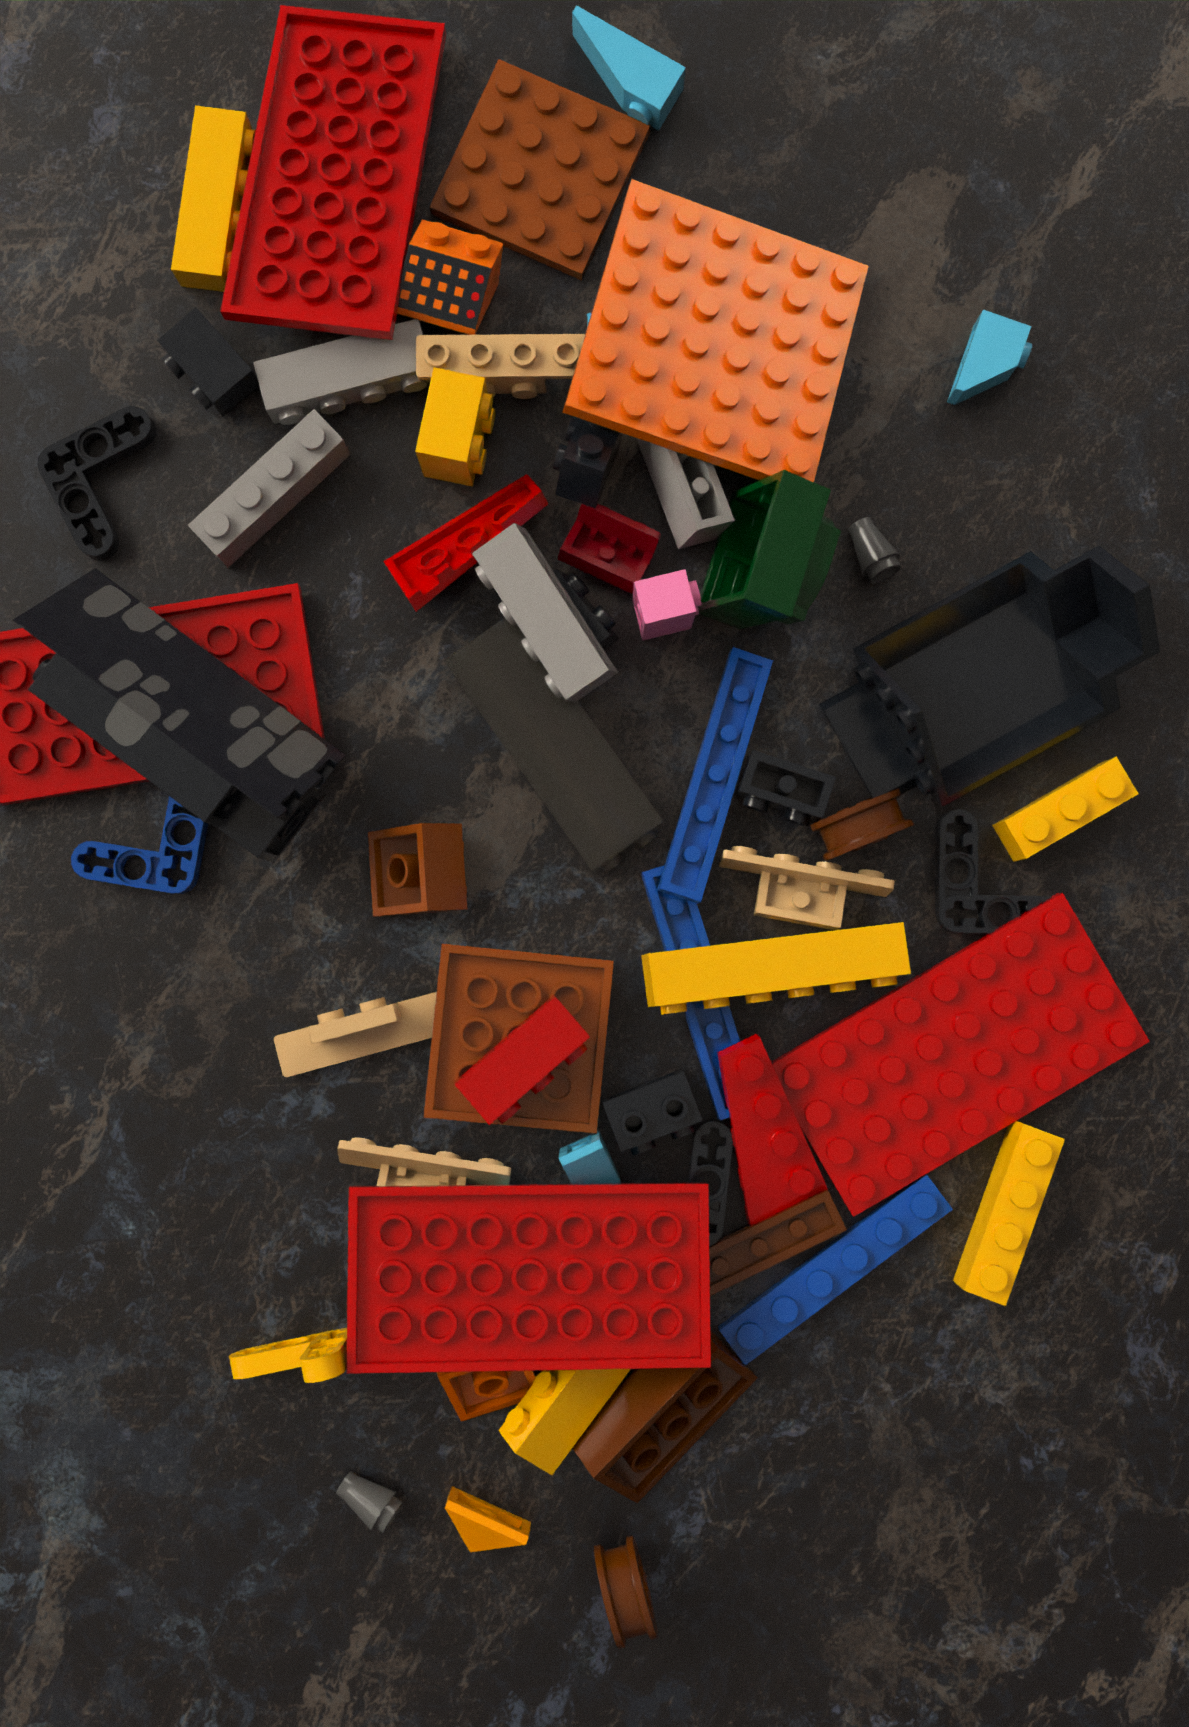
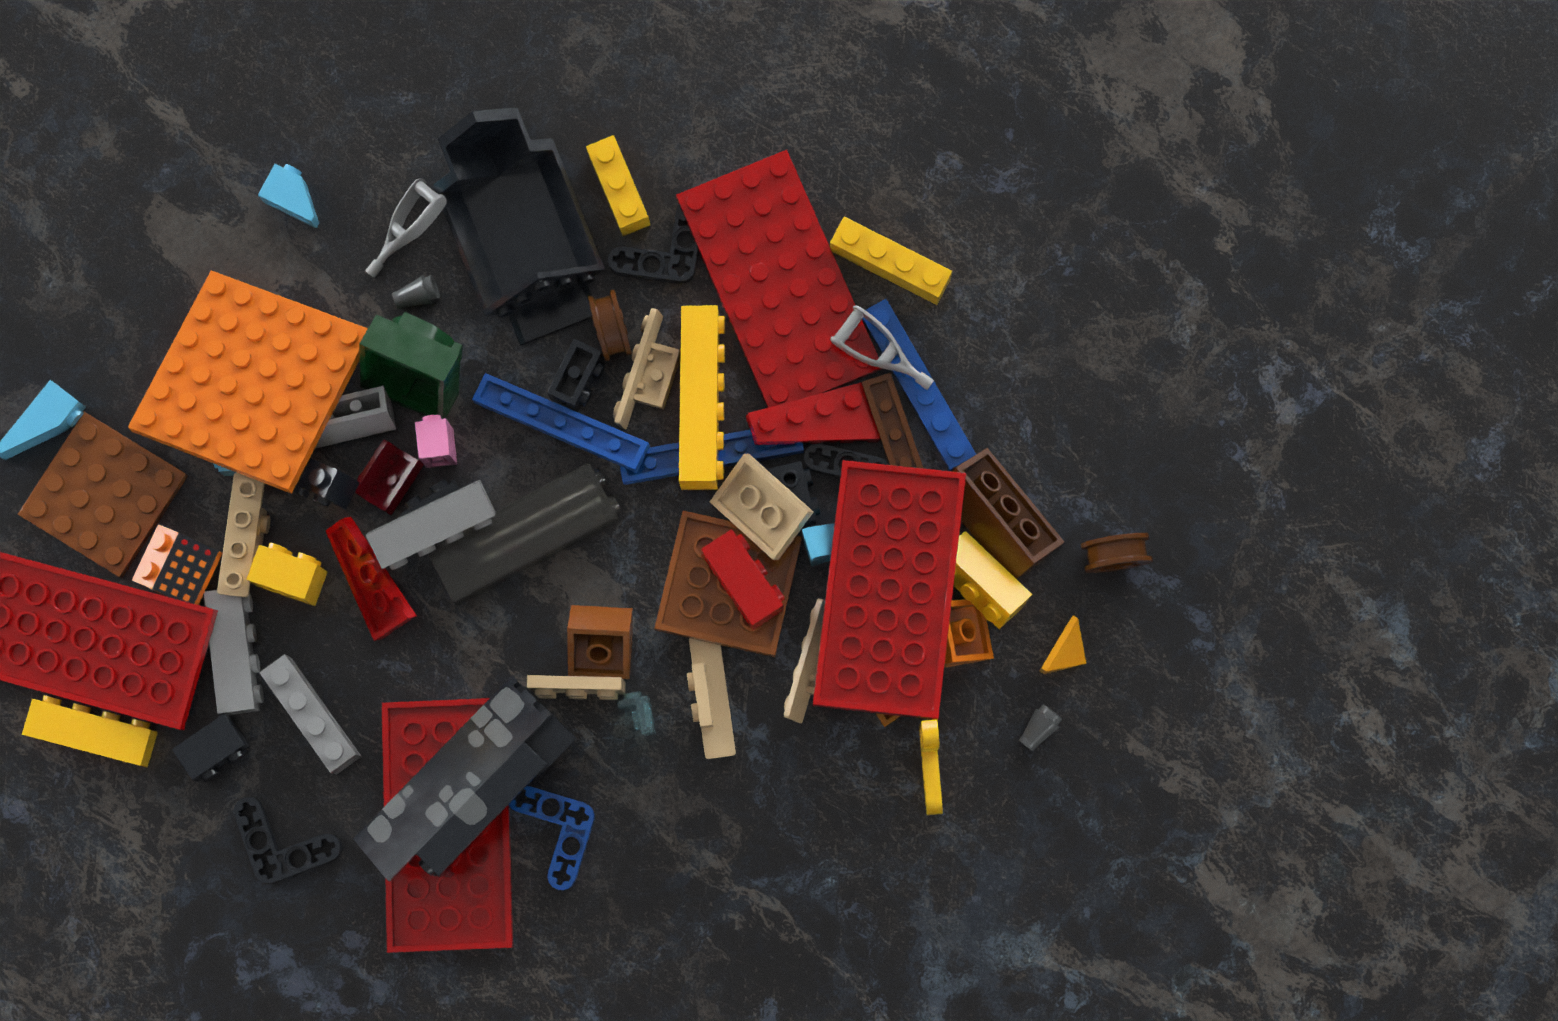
camera: 75 degrees left, 5 degrees down
none -> light grey piece [365,178,447,278]
none -> tan plate [527,675,626,700]
none -> clear light blue bracket [617,691,656,736]
none -> tan plate [710,454,813,560]
none -> light grey piece [830,305,934,390]

